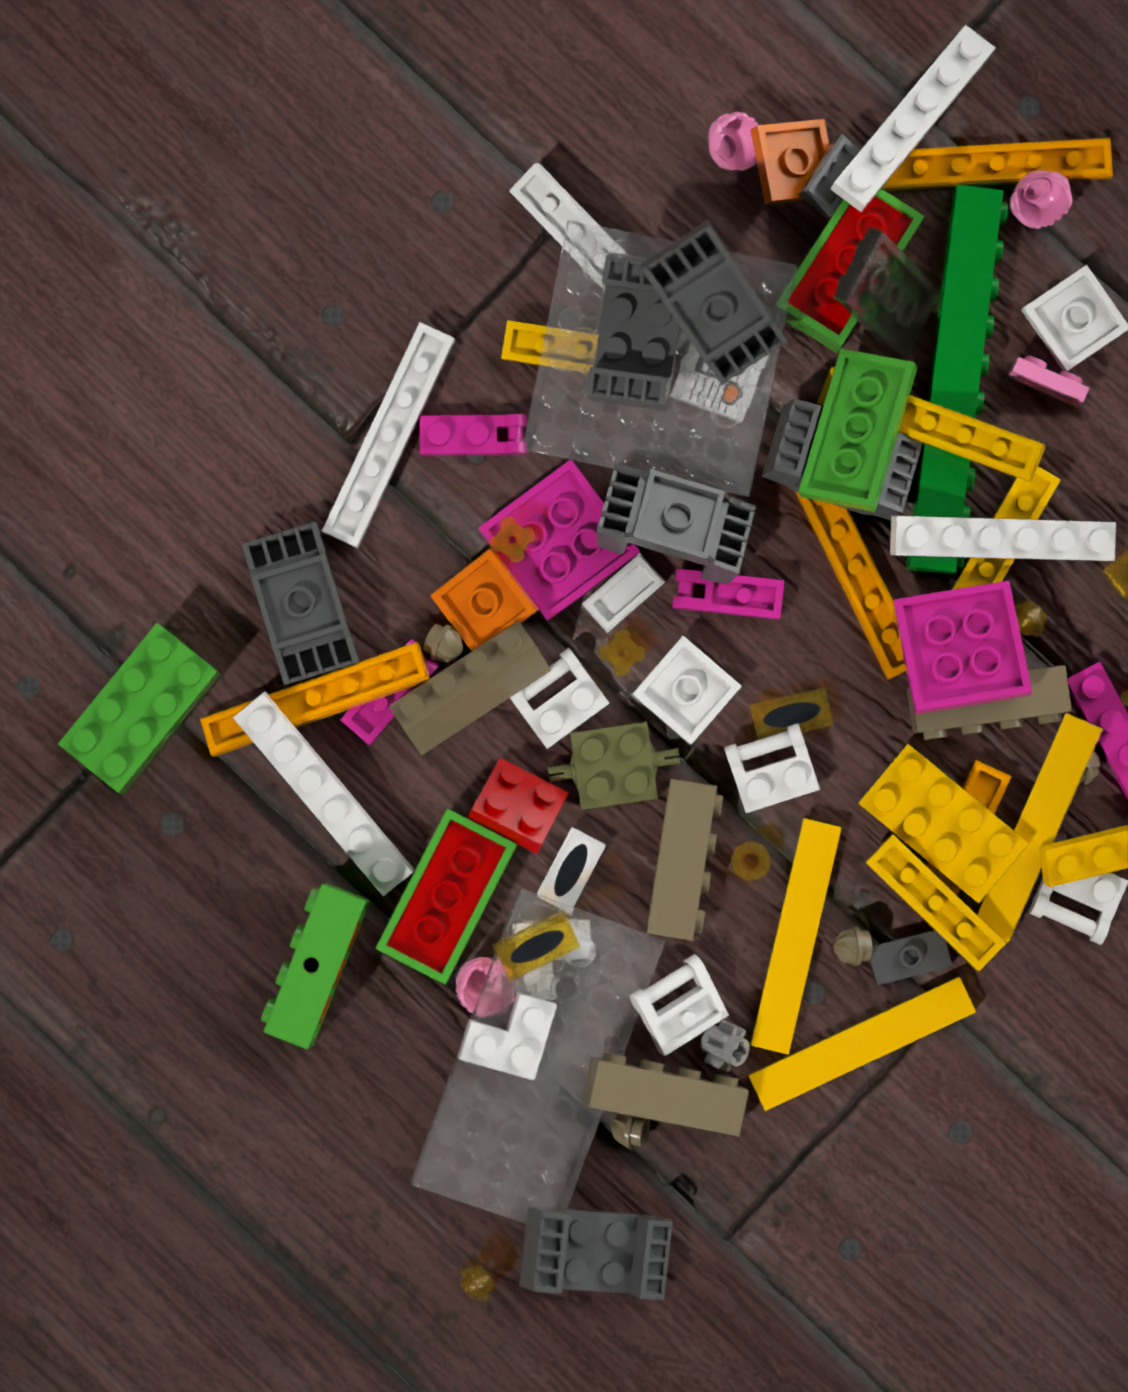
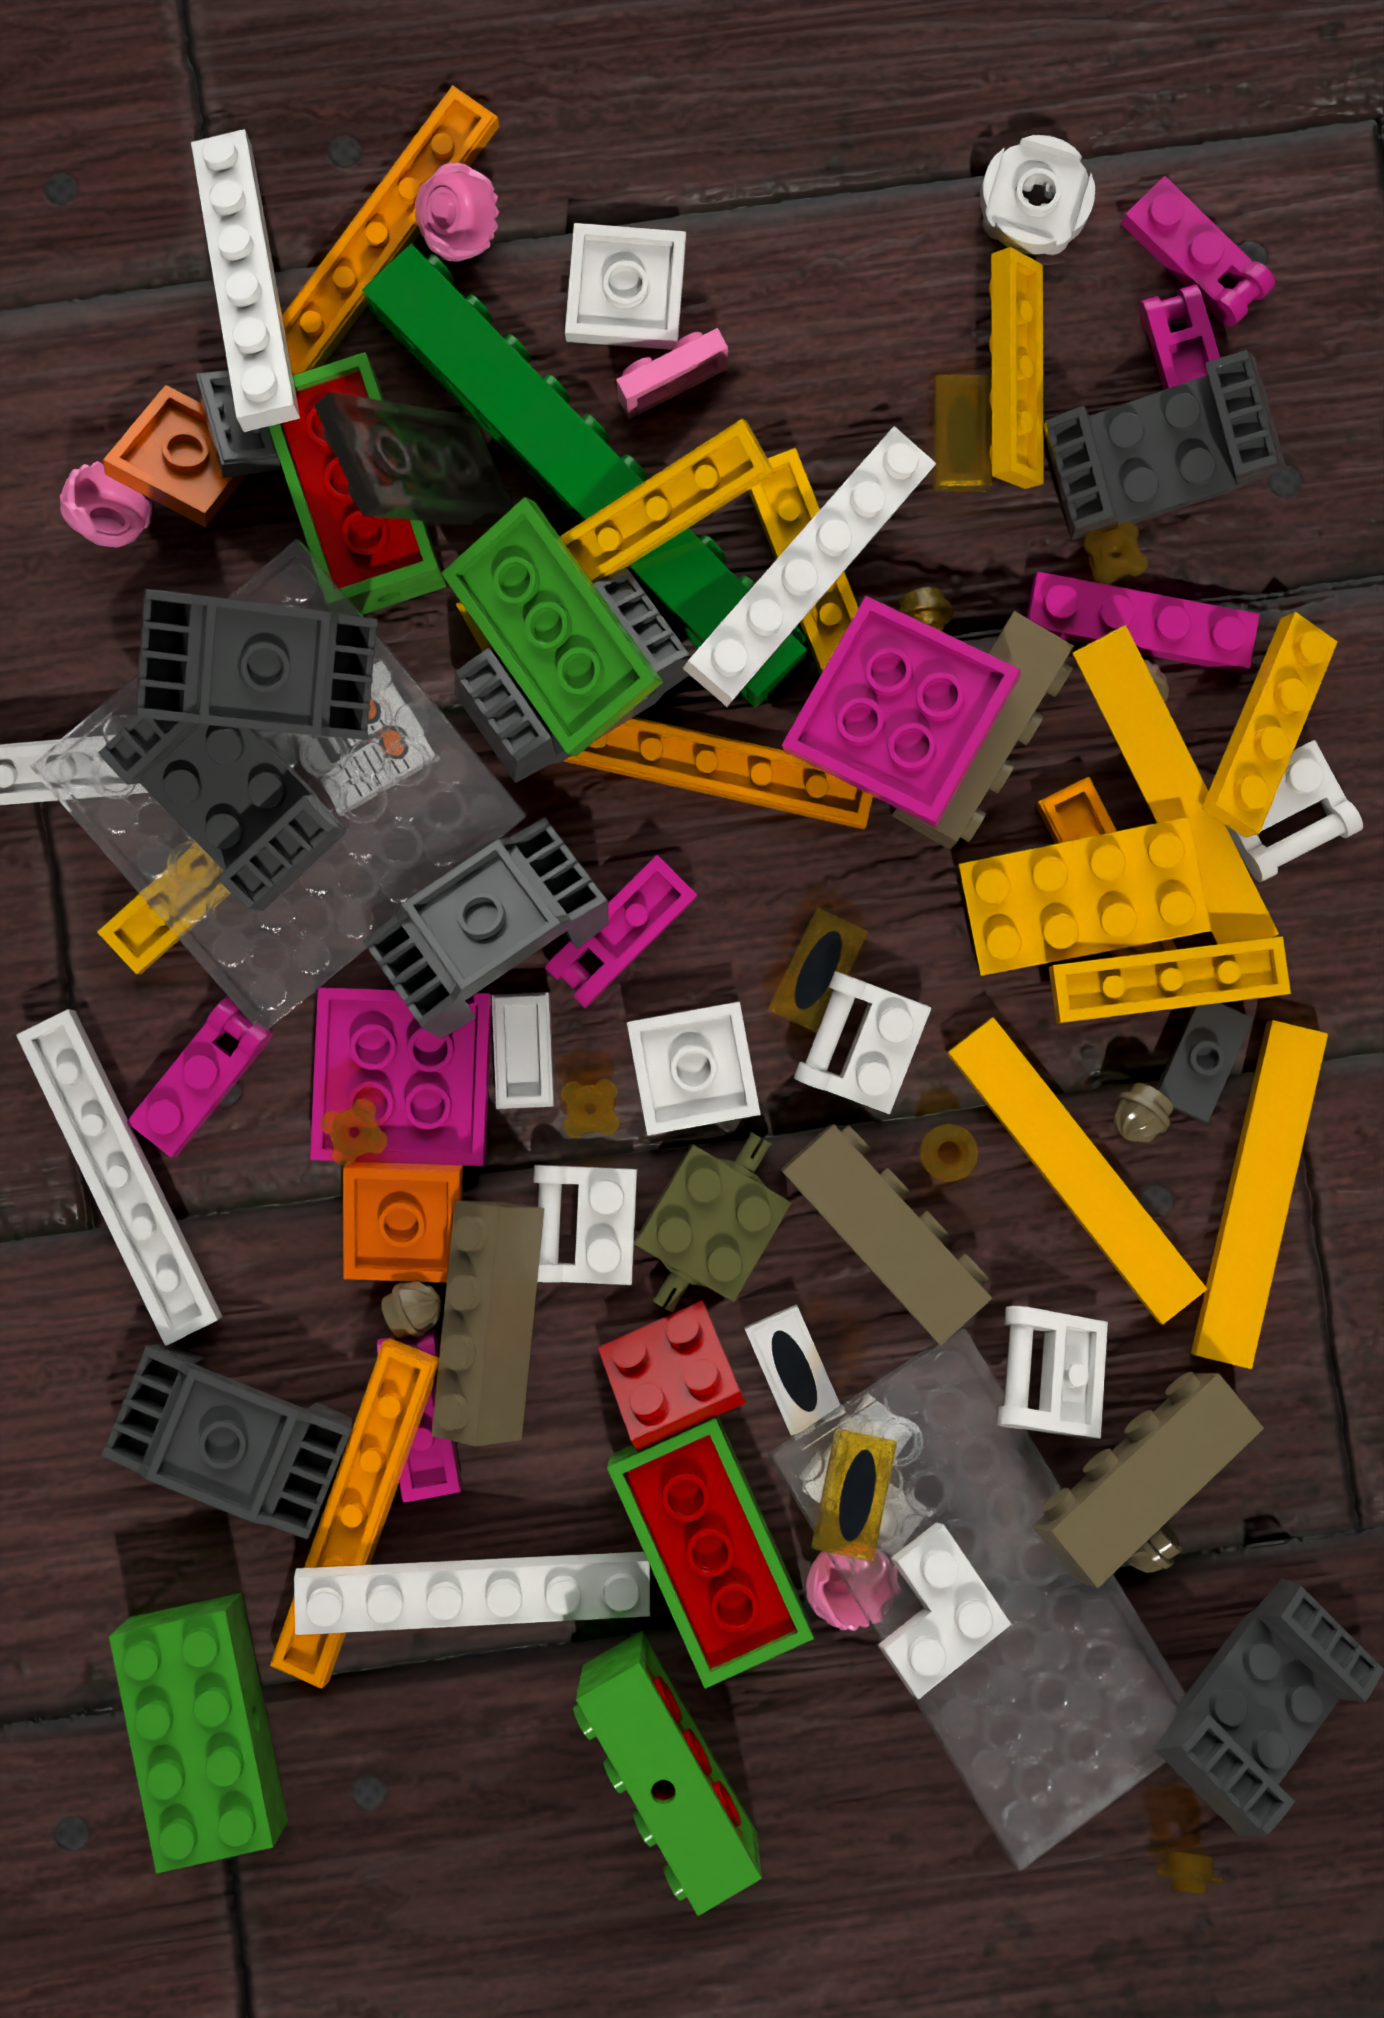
camera: 50 degrees left, 0 degrees up
light grey gear [701,1020,750,1072] -> none

